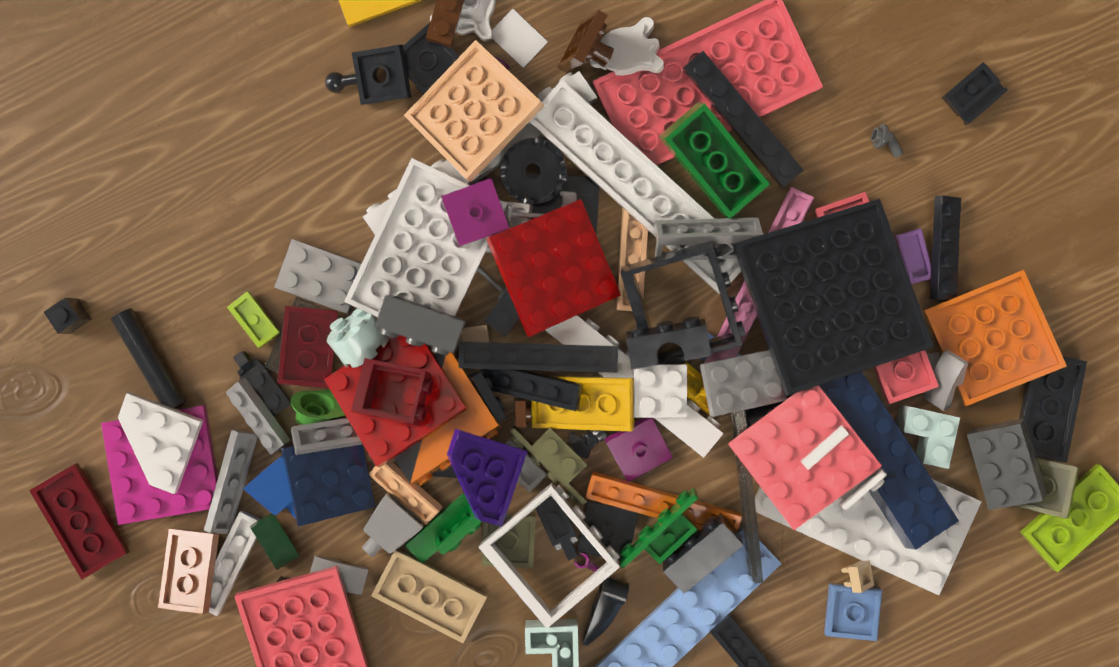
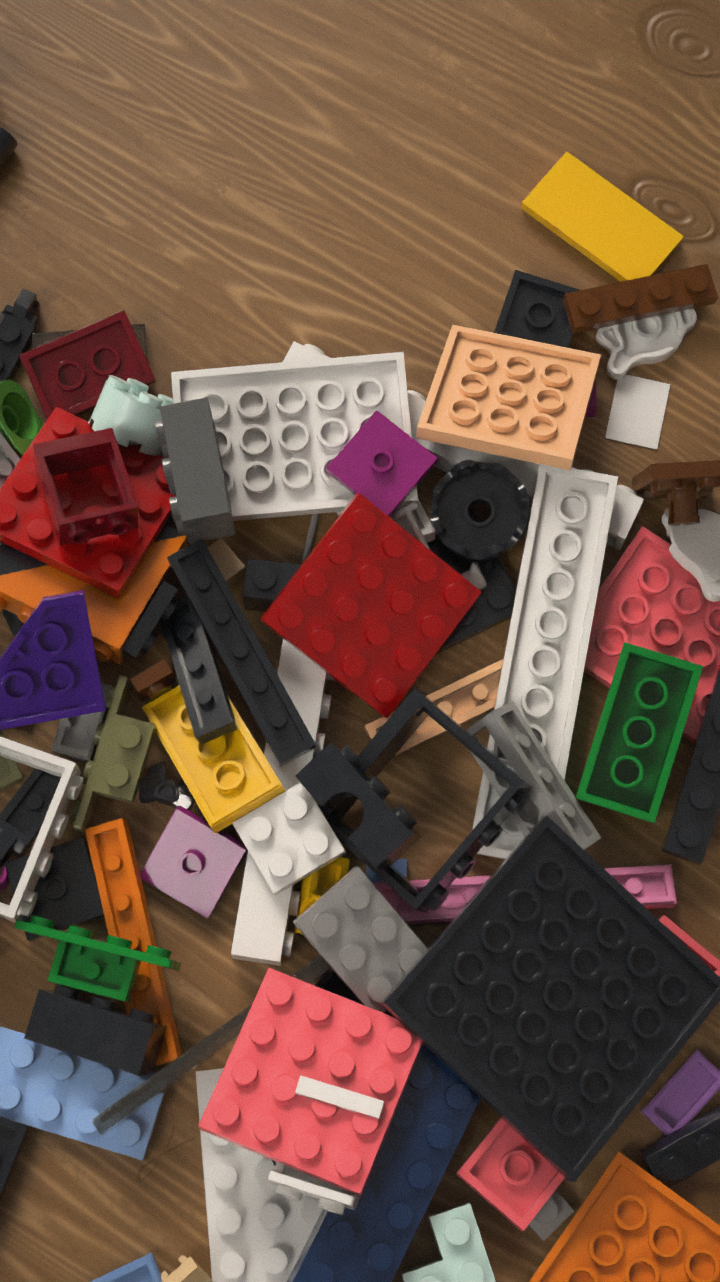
camera: 60 degrees right, 15 degrees down
lime plate [227,291,281,348] -> none
light grey plate [274,239,362,314] -> none
black plate [325,45,412,105] -> none
light grey slope [924,350,968,411] -> none

